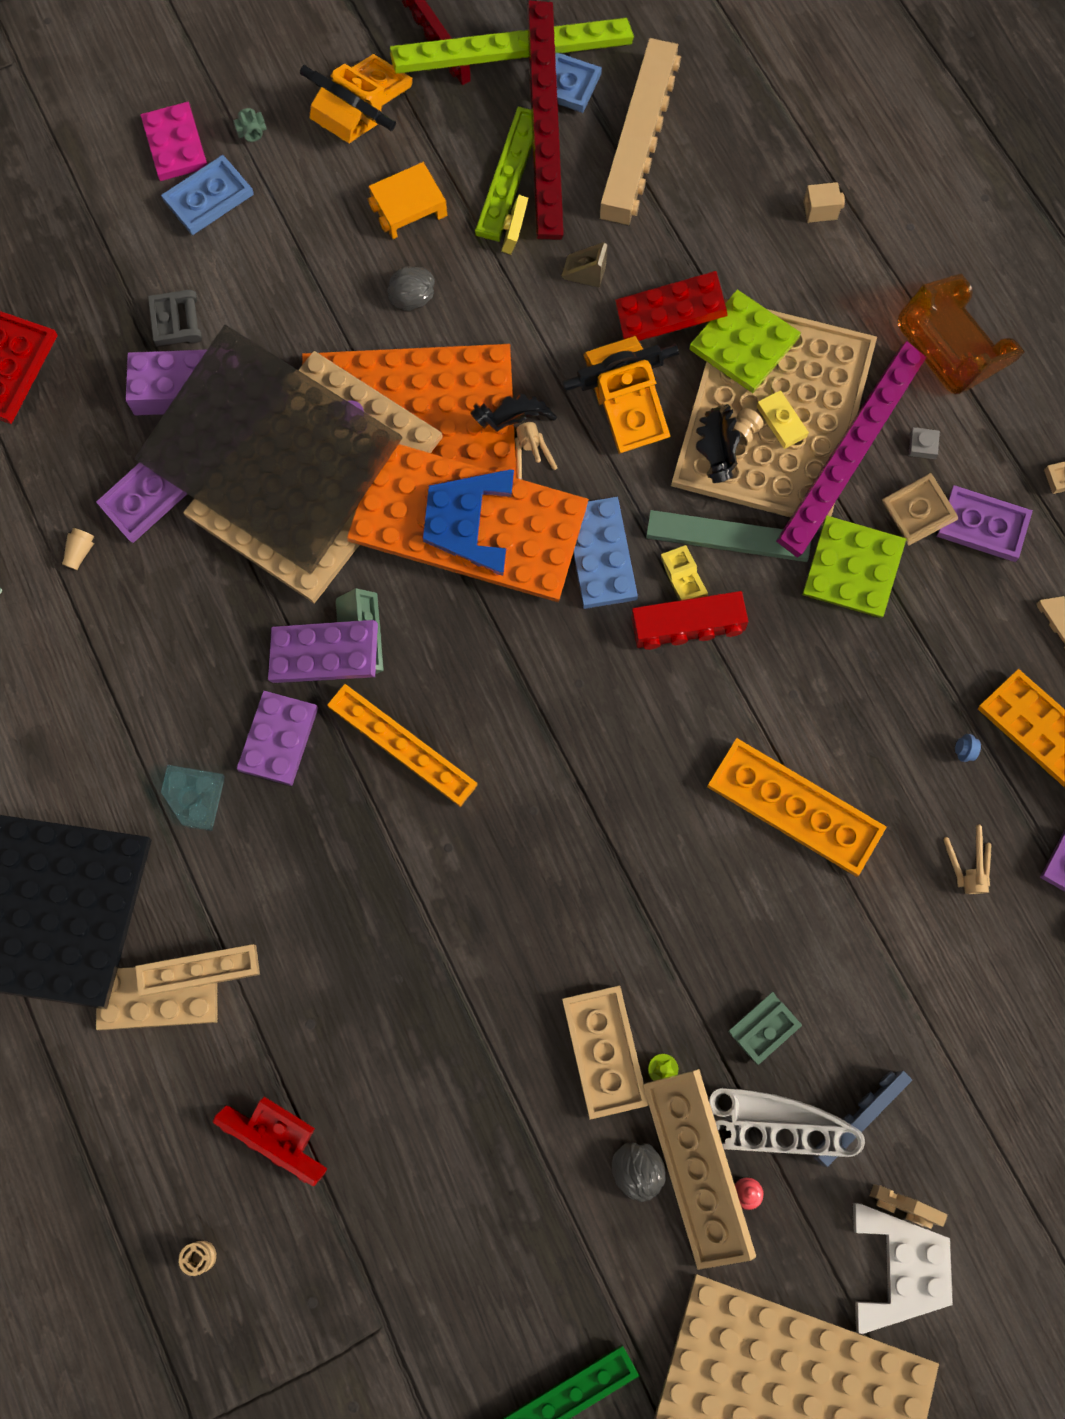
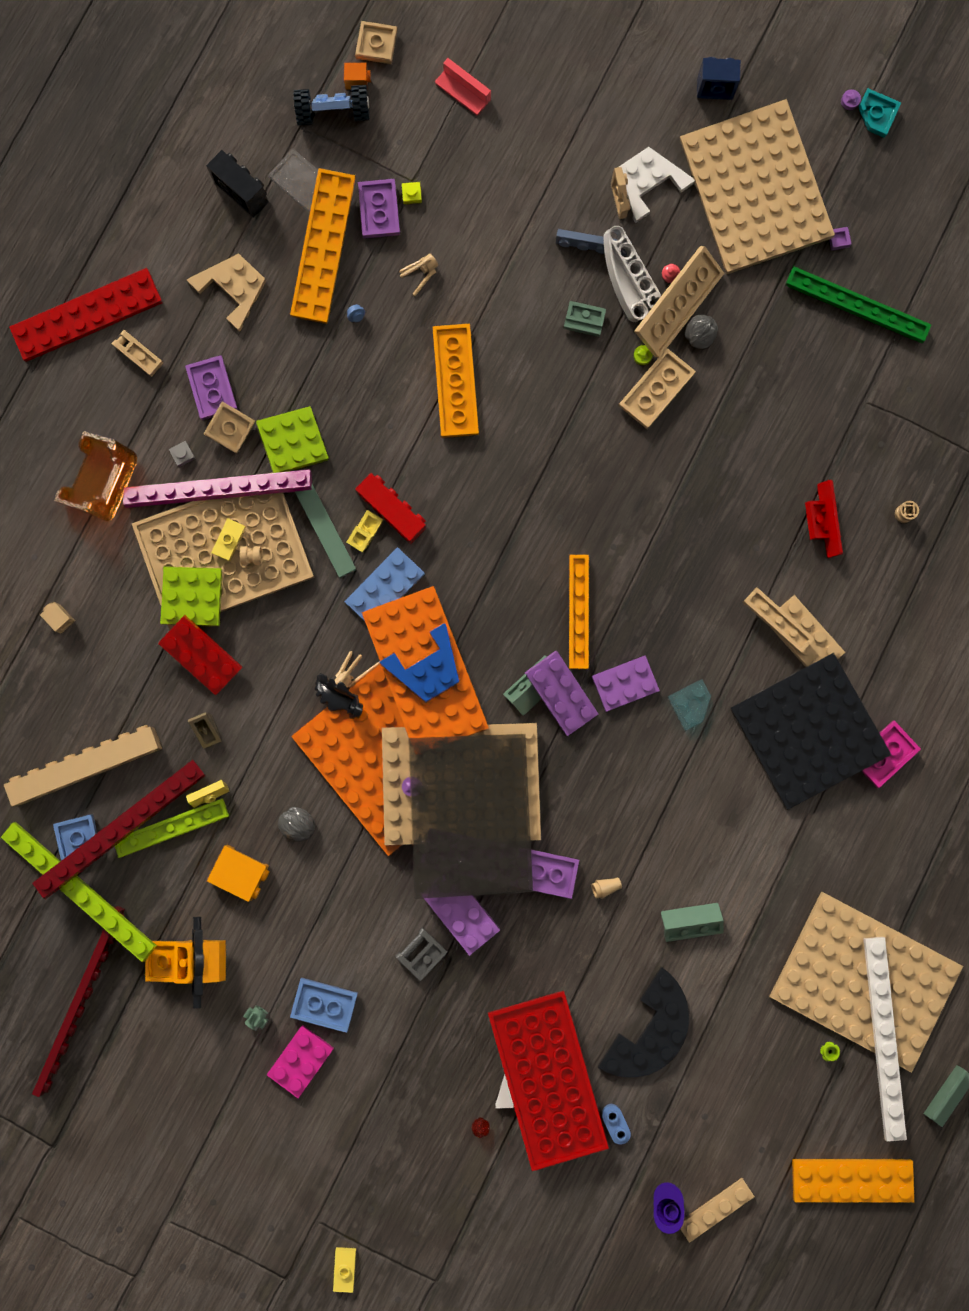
camera: 130 degrees left, 10 degrees up
light orange piece [562,336,679,454] -> none
black plant [696,404,740,483] -> none

